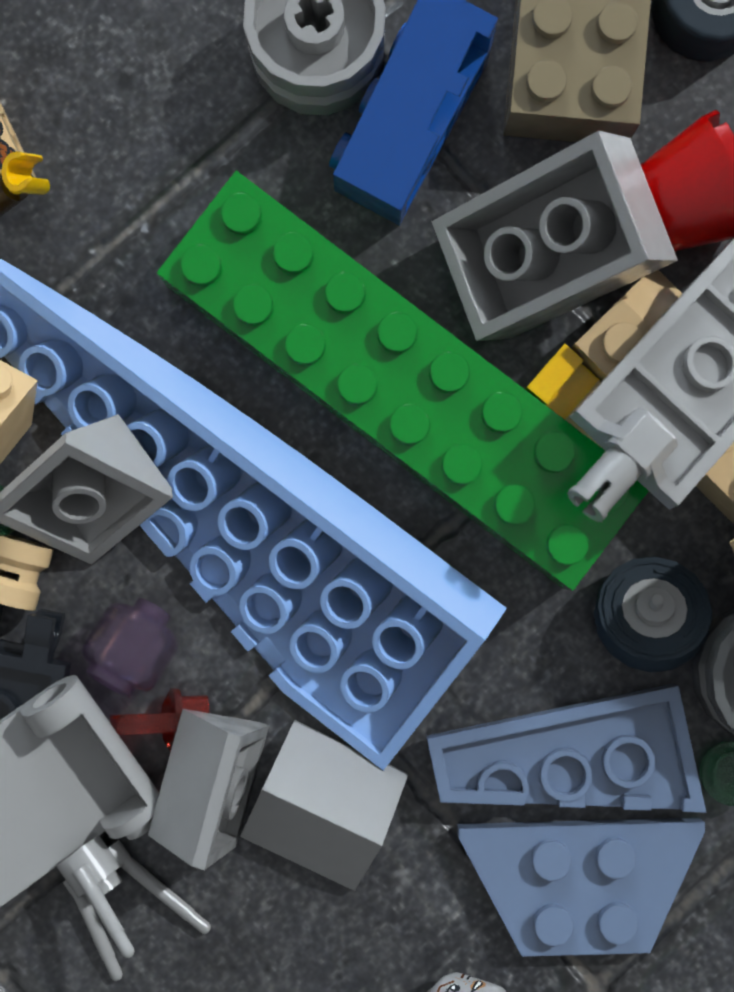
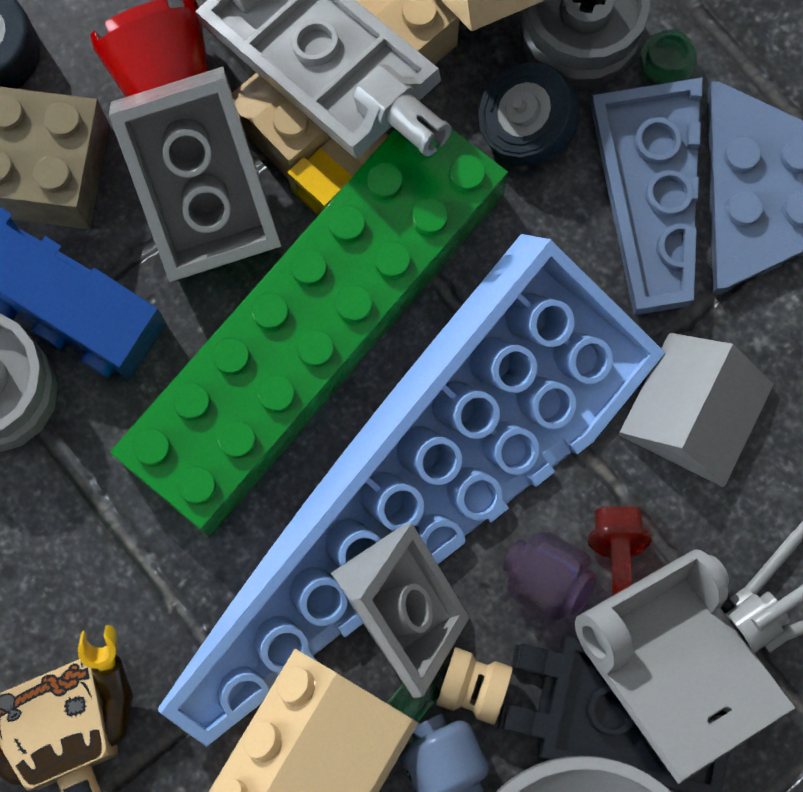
camera: 90 degrees left, 10 degrees down
light grey slope [148,709,270,870] -> none

